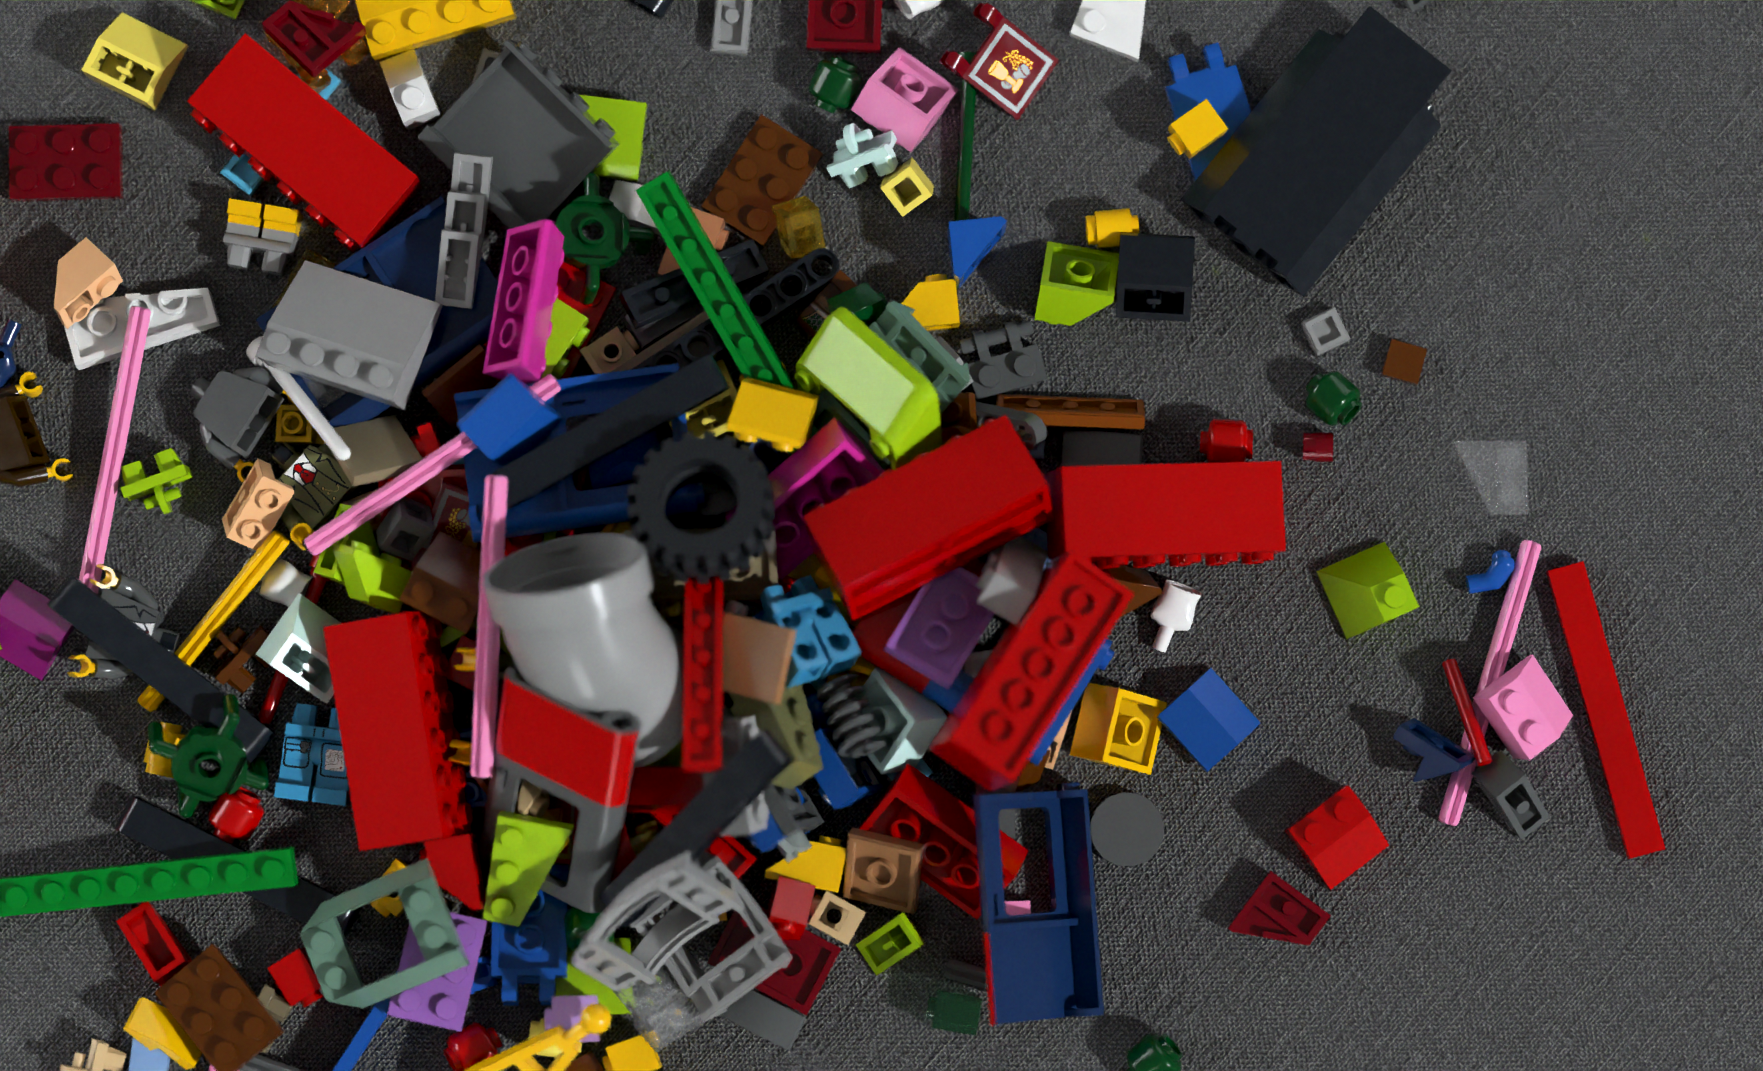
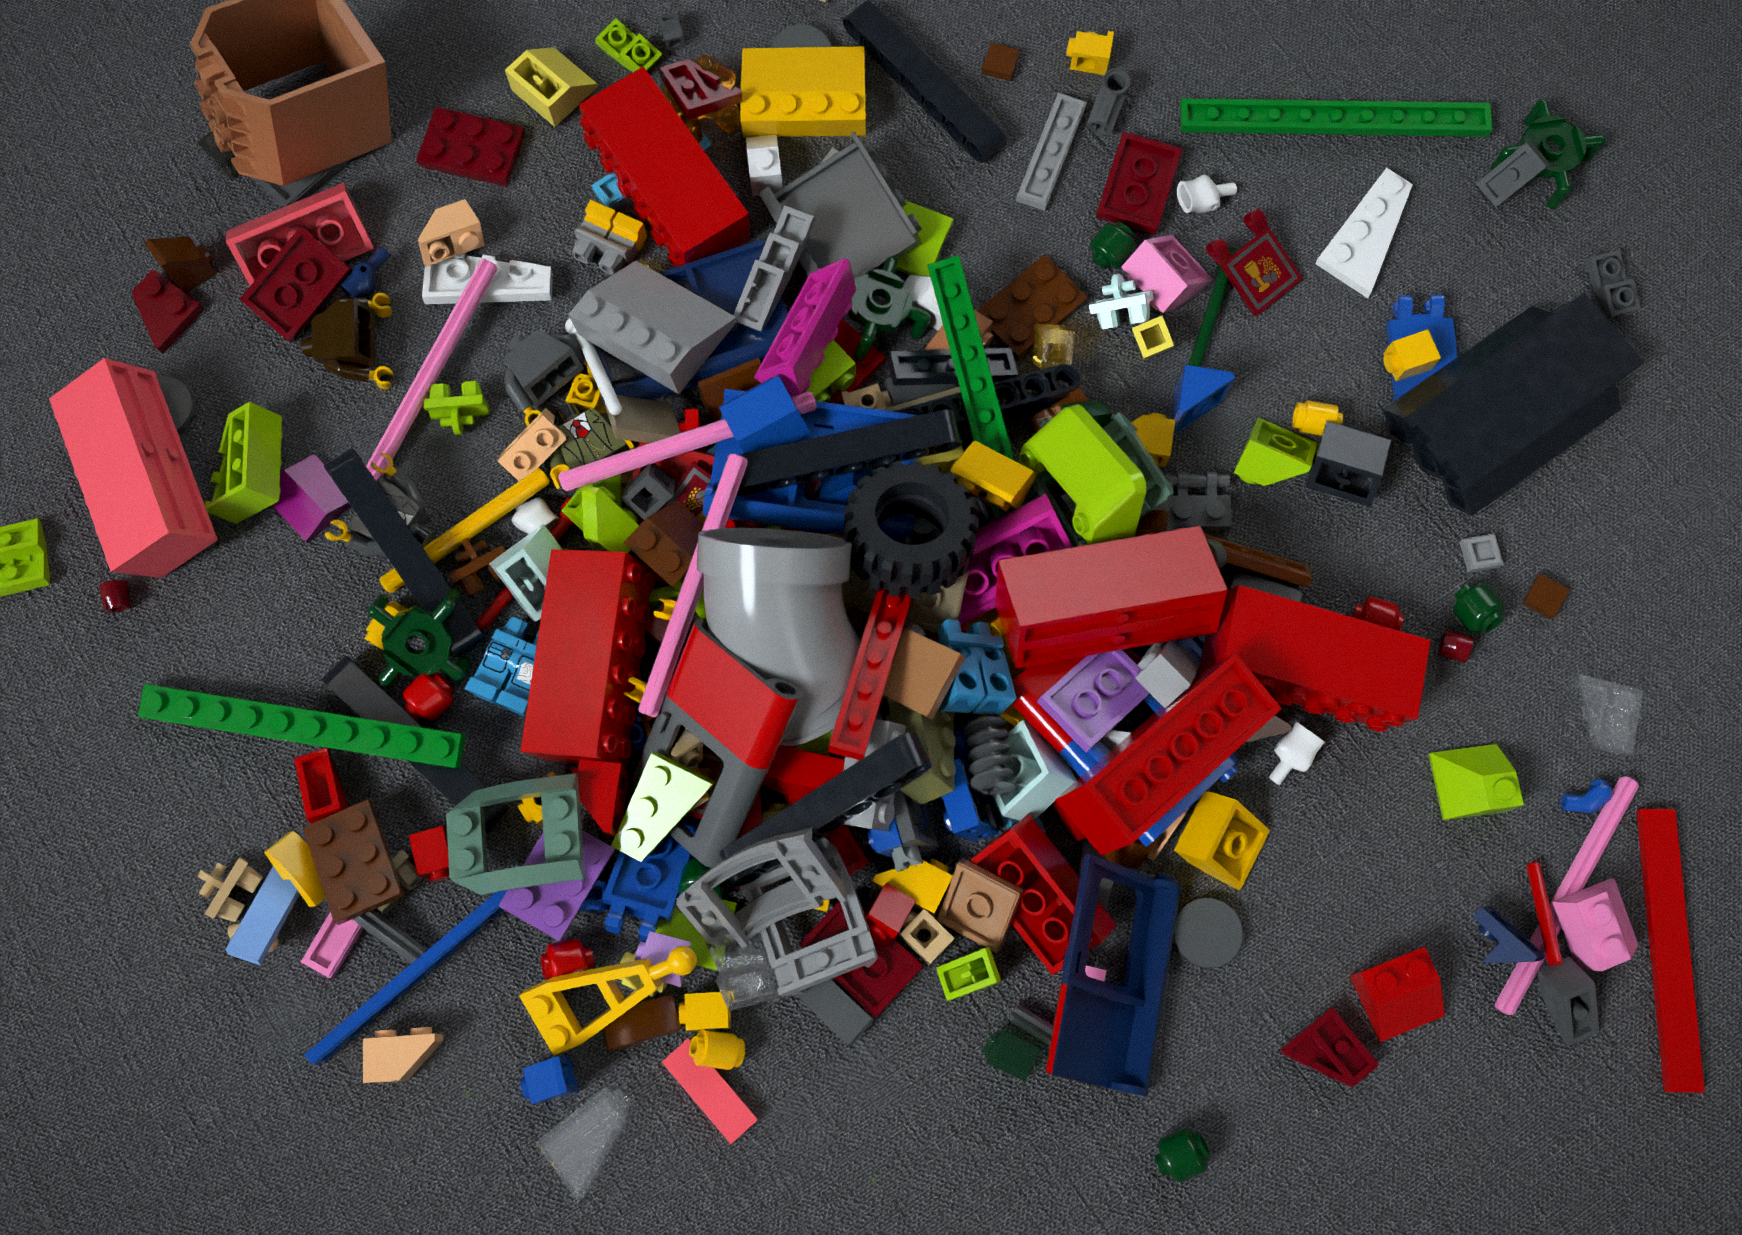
camera: 15 degrees right, 10 degrees down
blue slope [1157,668,1260,772] -> none

